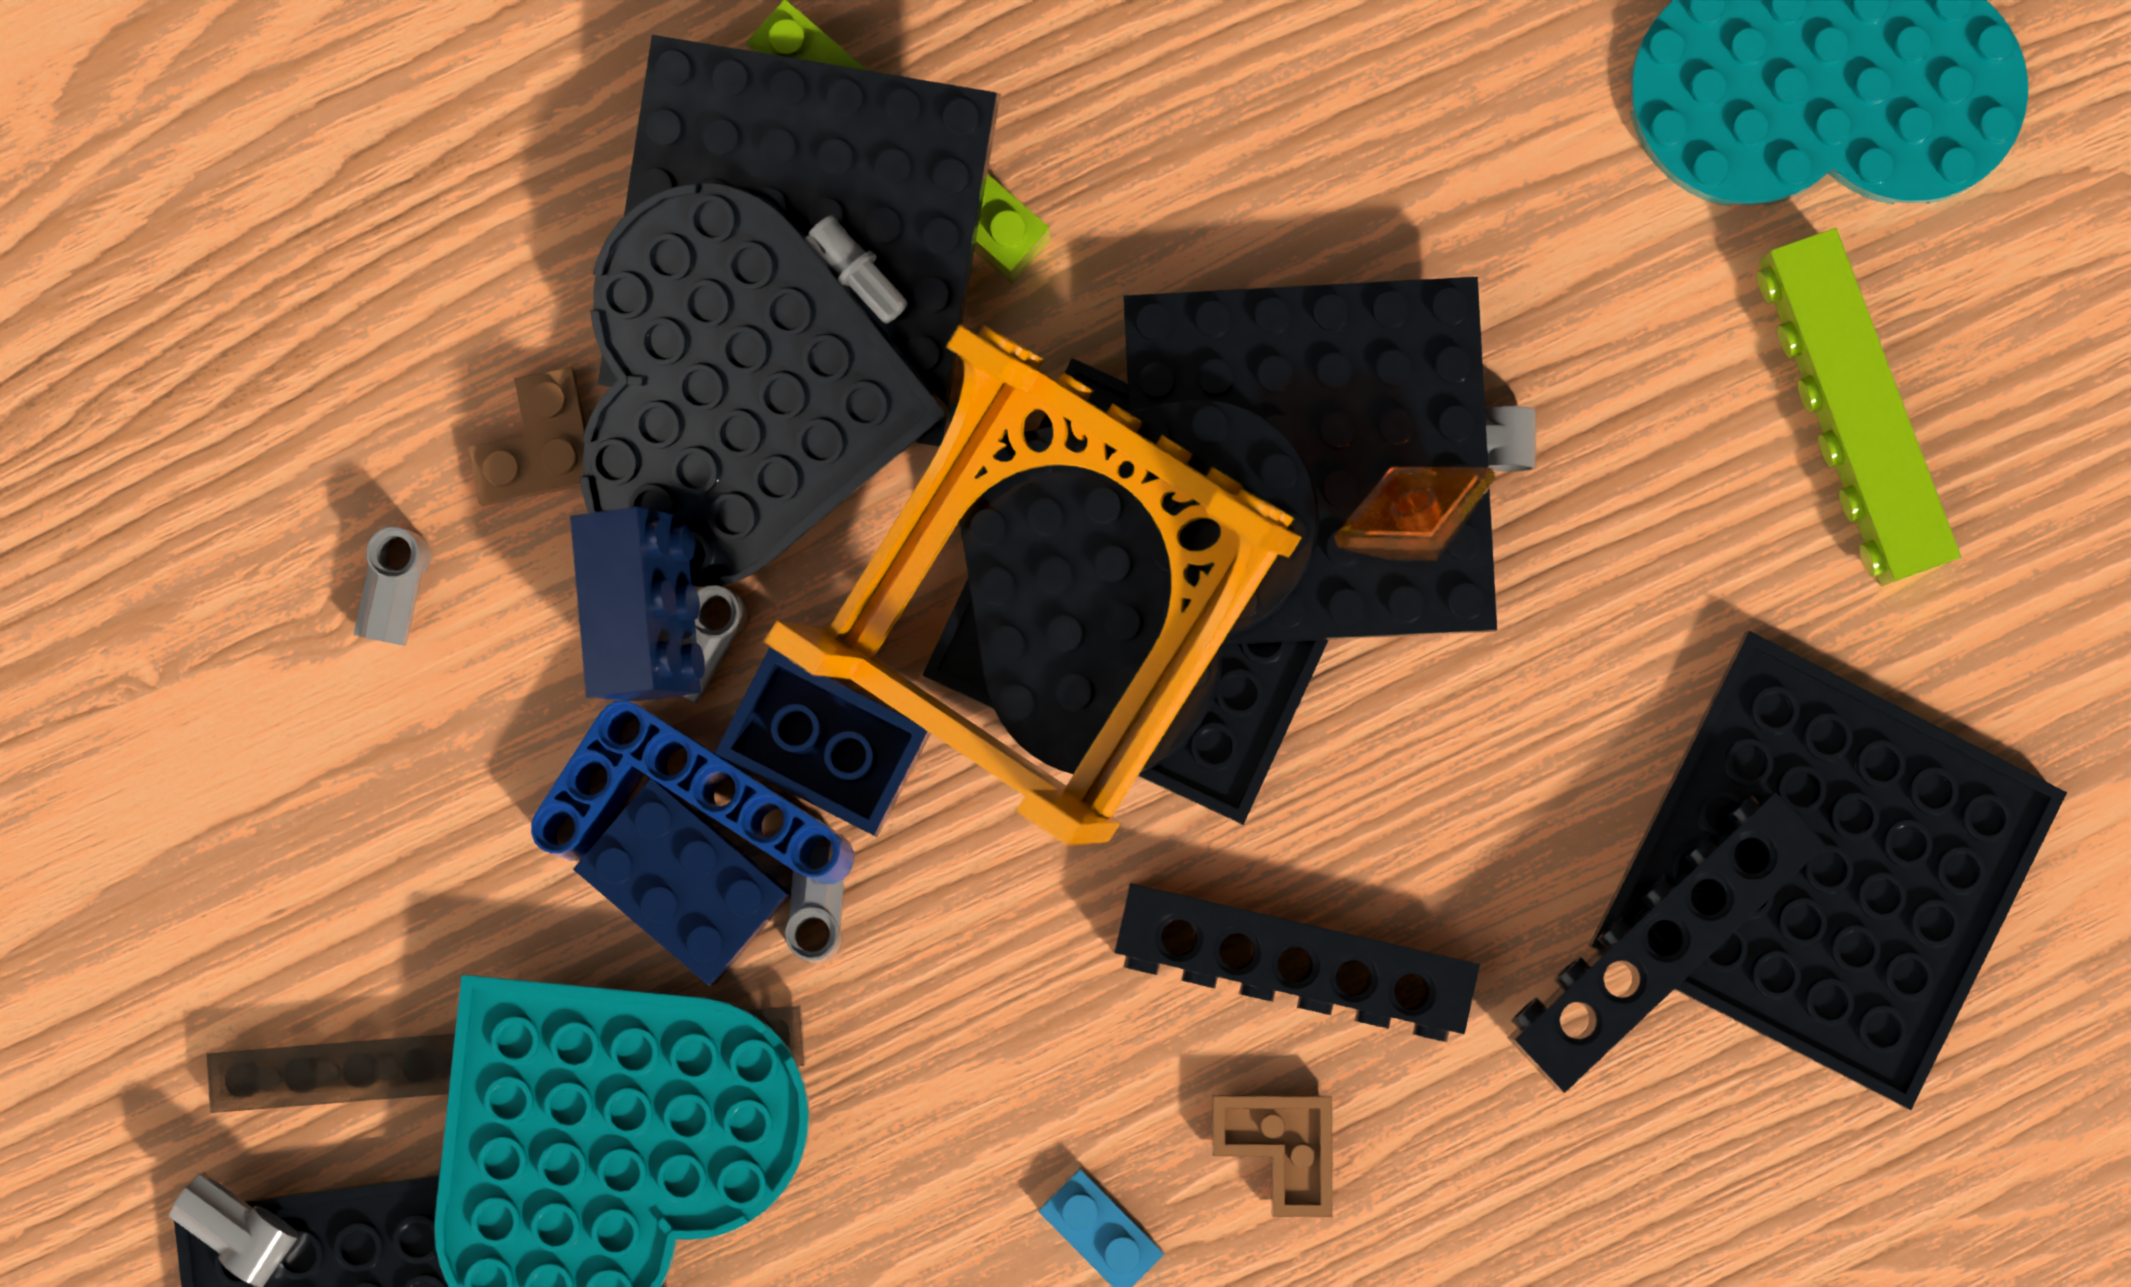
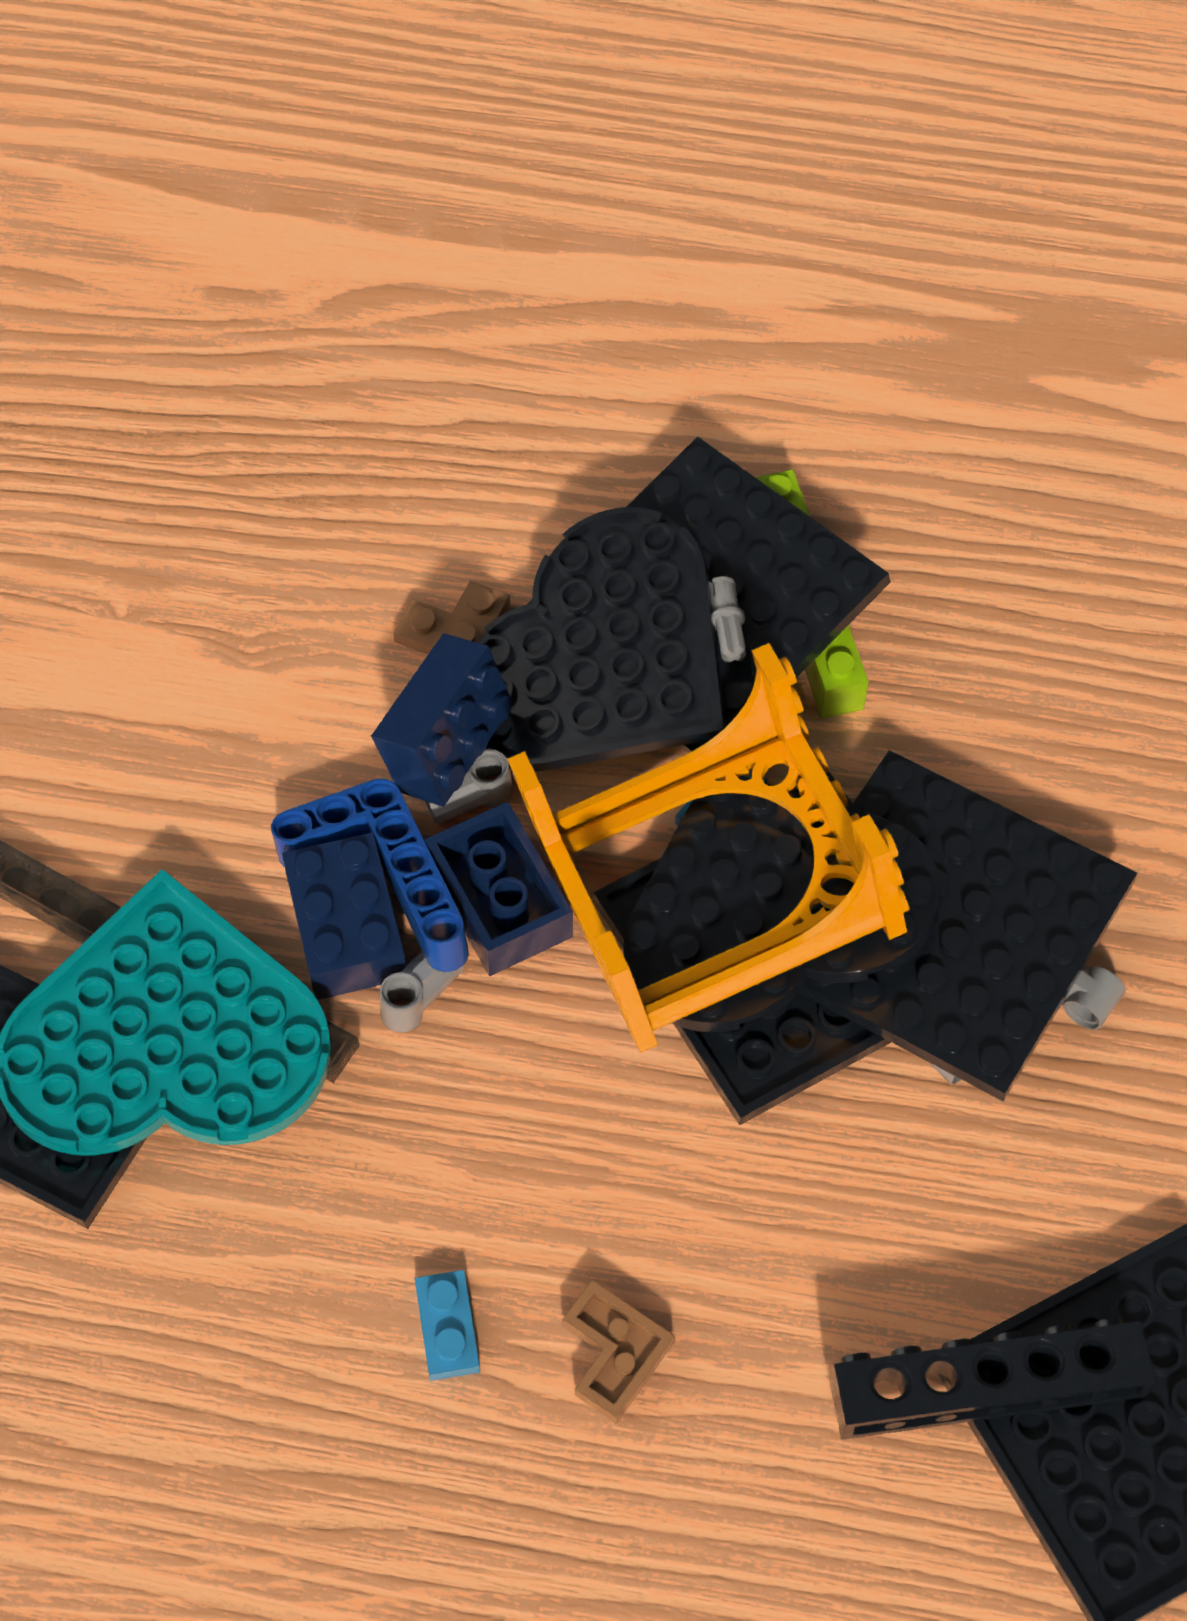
camera: 35 degrees right, 25 degrees down
light grey piece [353,527,431,646] -> none
black brick [1114,883,1480,1042] -> none
clear orange slope [1334,467,1496,561] -> none

